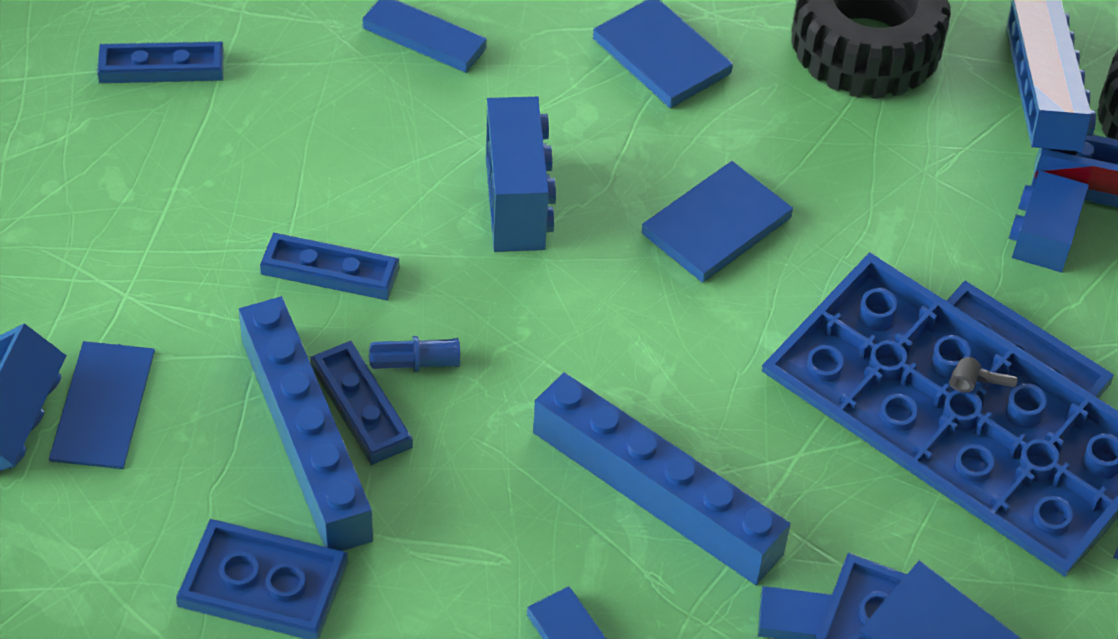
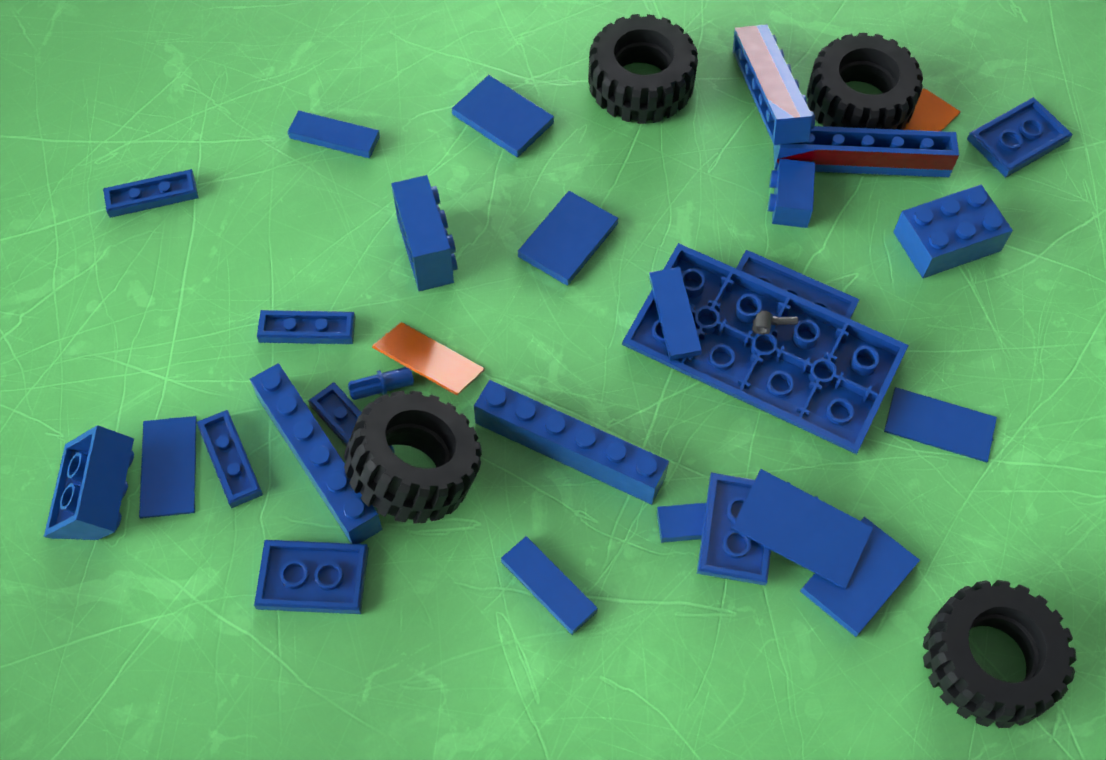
camera: 10 degrees left, 10 degrees up
none -> blue tile [196,410,263,508]
none -> black tyre [344,391,482,523]
none -> orange piece [372,322,485,395]
none -> blue tile [649,267,702,361]

